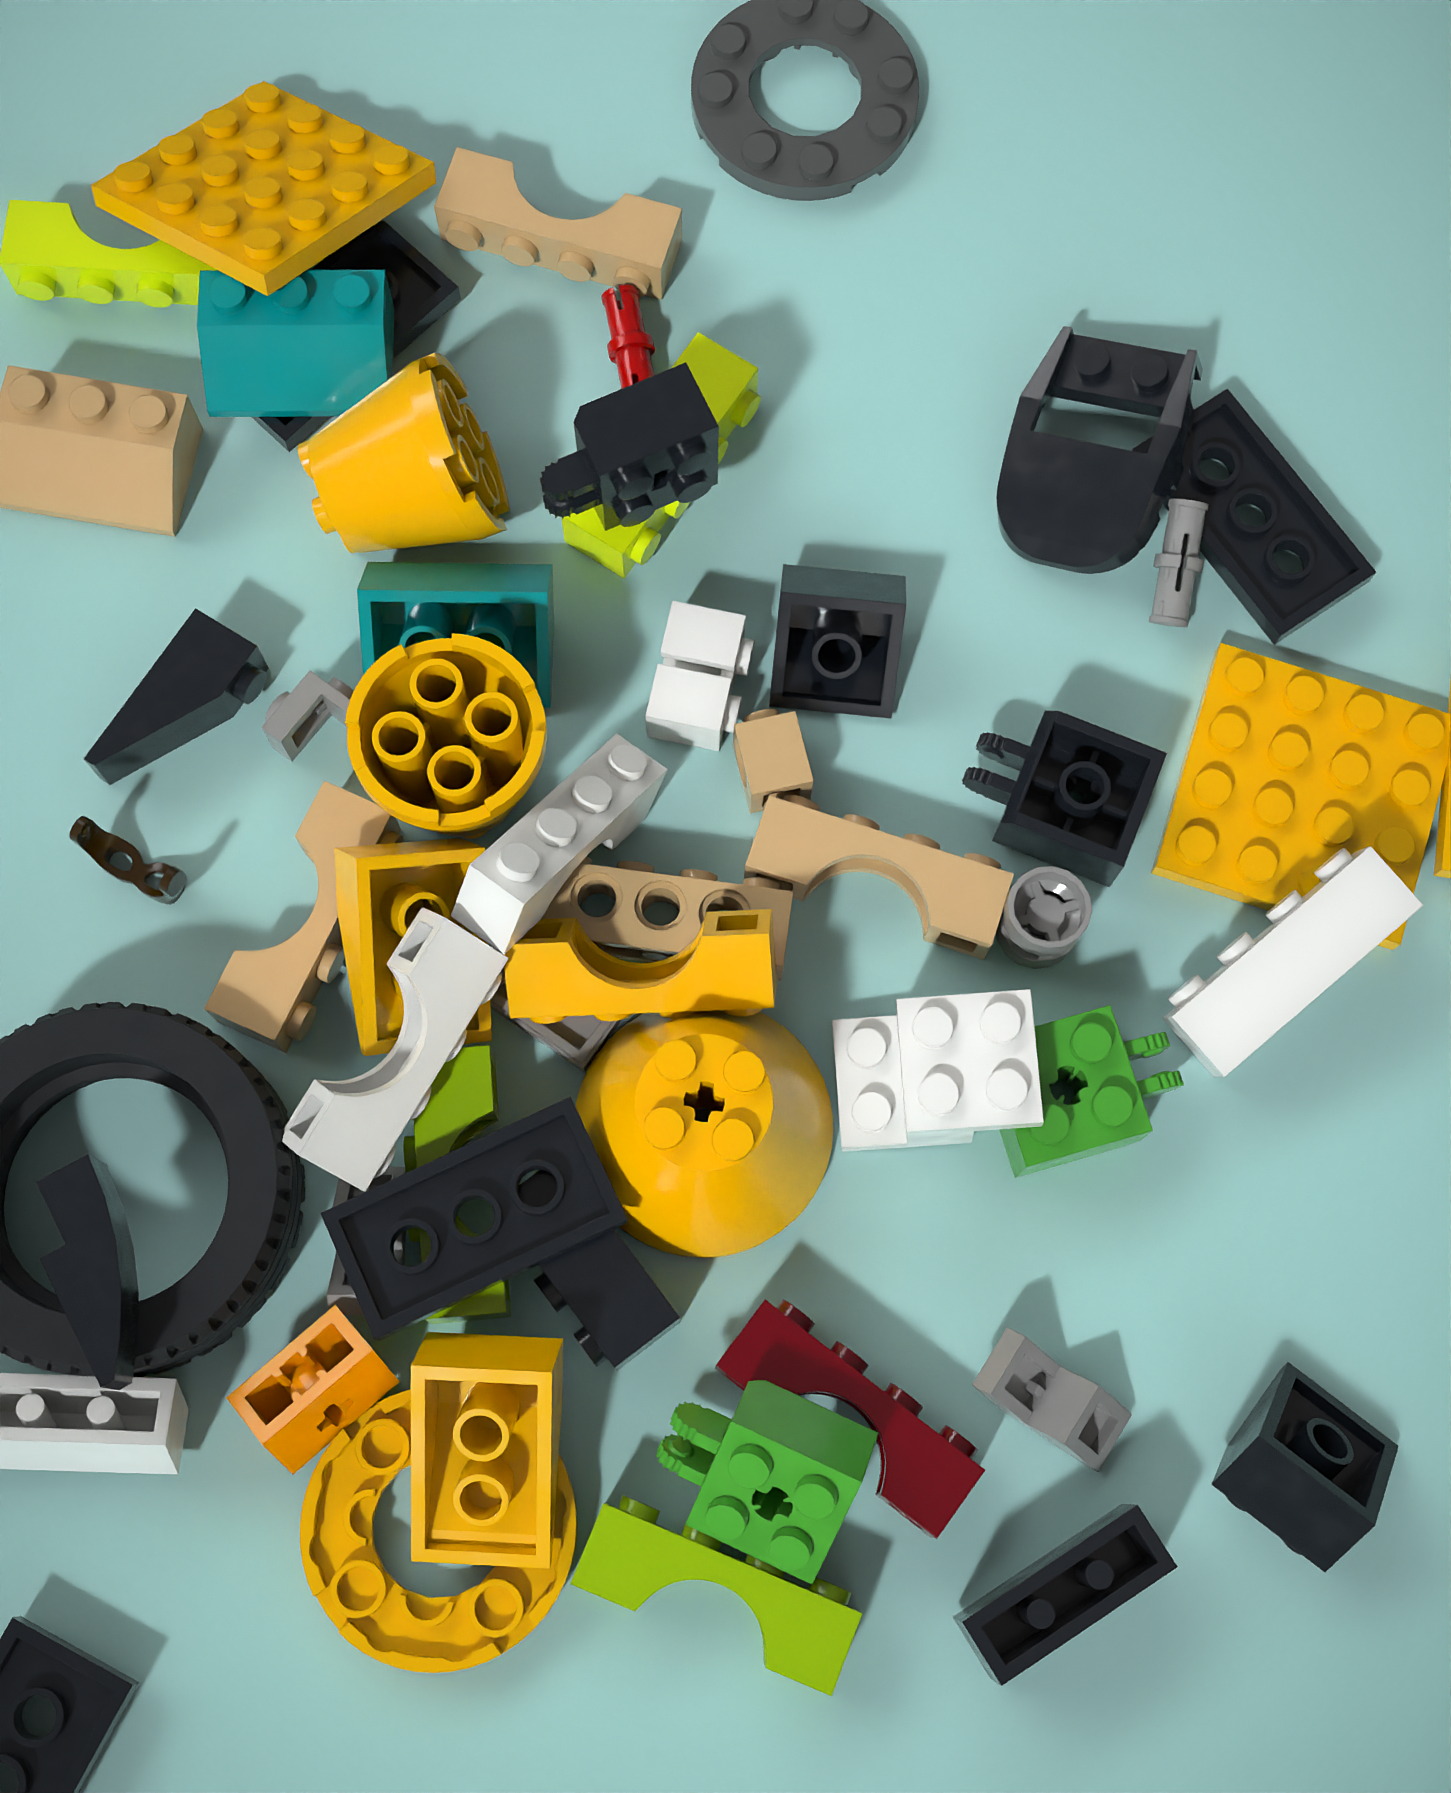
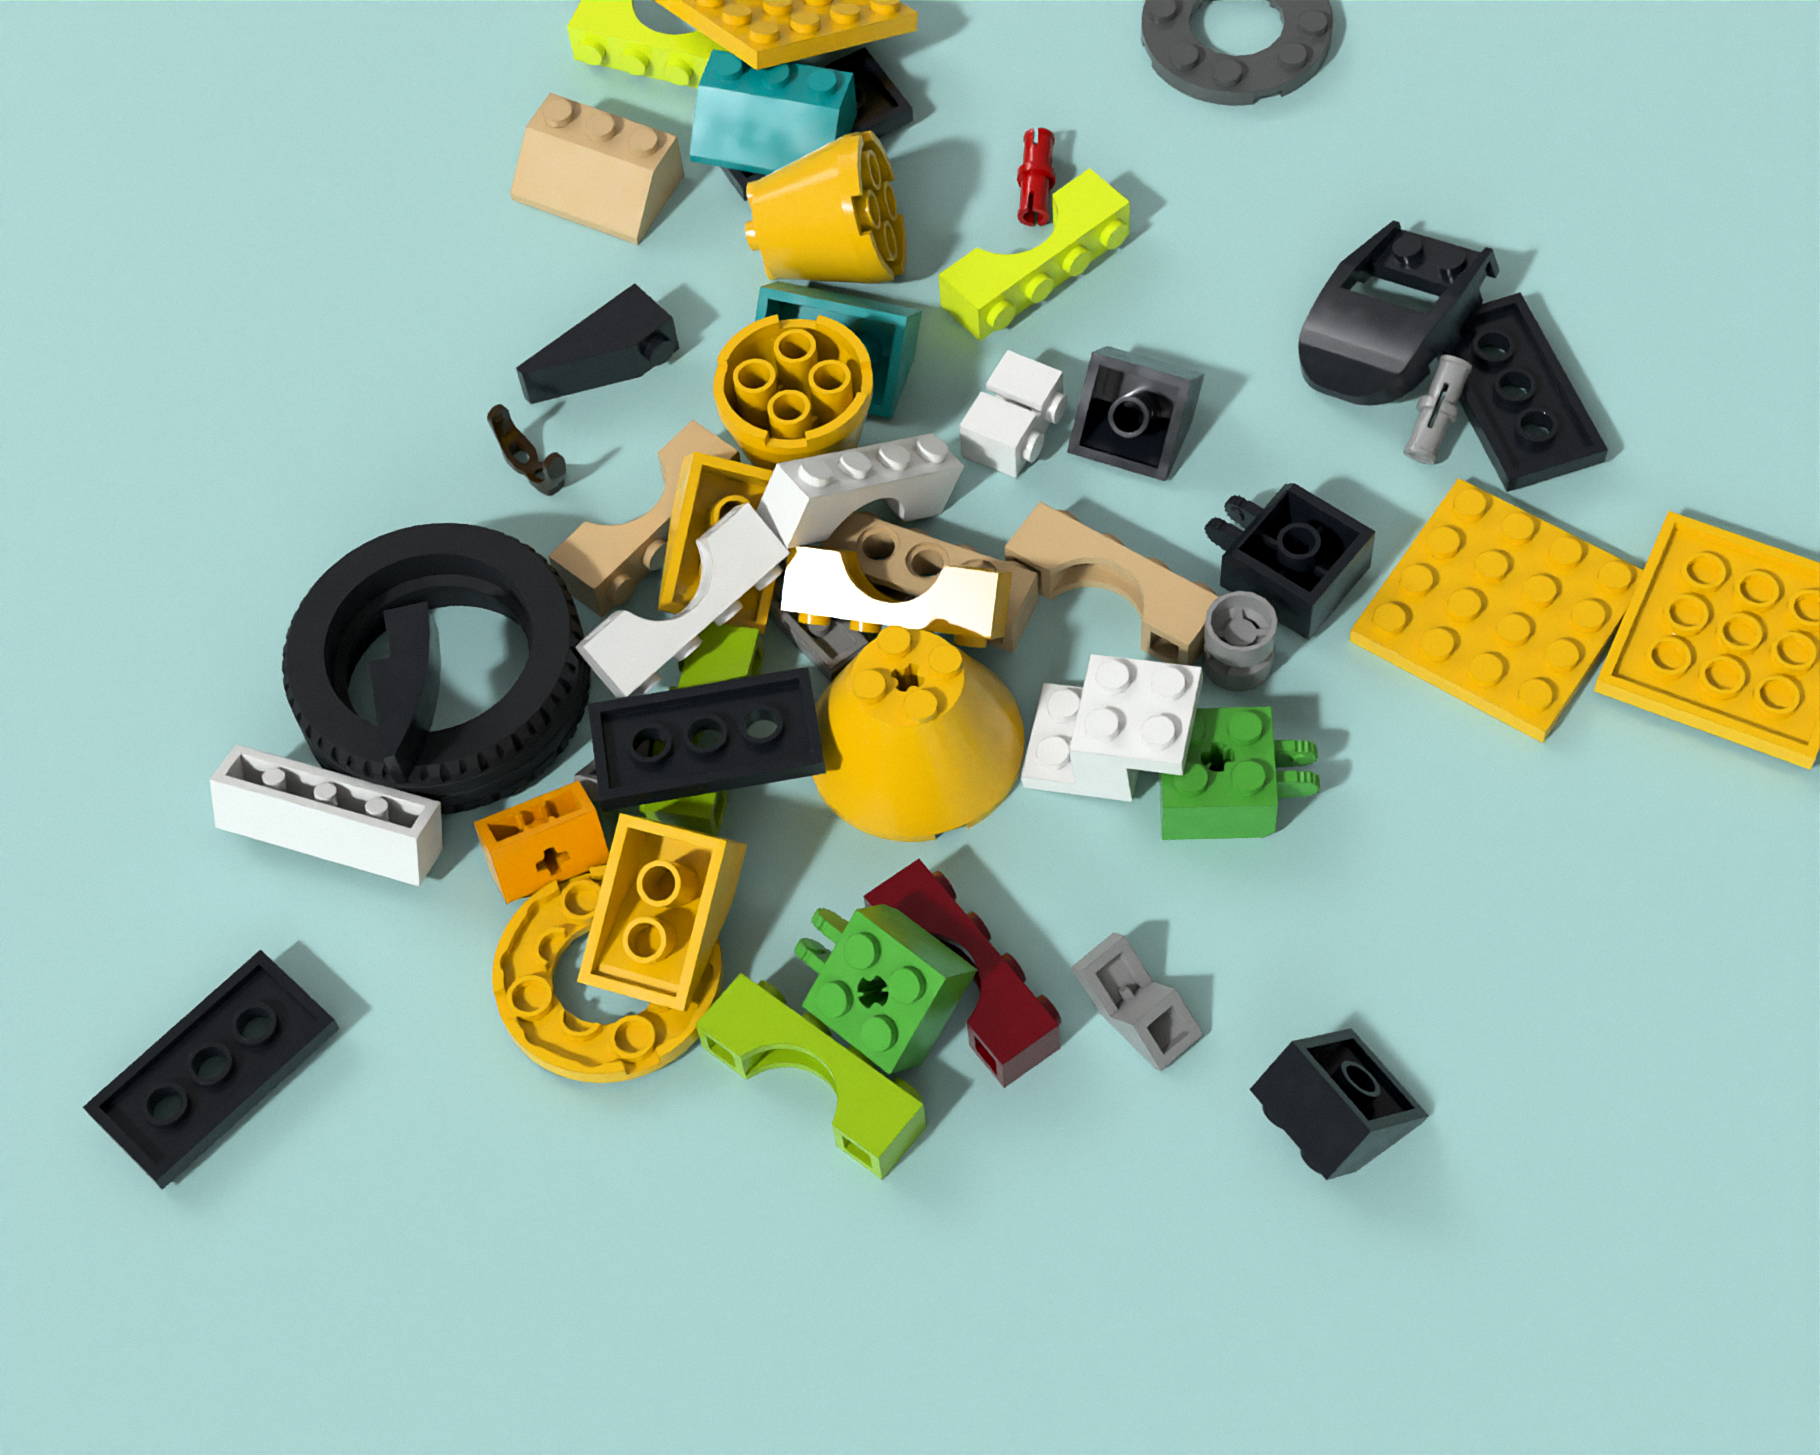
camera: 25 degrees right, 15 degrees down
light grey bracket [261,671,354,762] -> none
tan arch [434,147,682,300] -> none
black brick [518,1170,681,1371] -> none
black hinge [540,362,719,531] -> none
tan brick [733,709,814,814] -> none
black brick [953,1504,1178,1686] -> none
white brick [1162,846,1424,1077] -> none

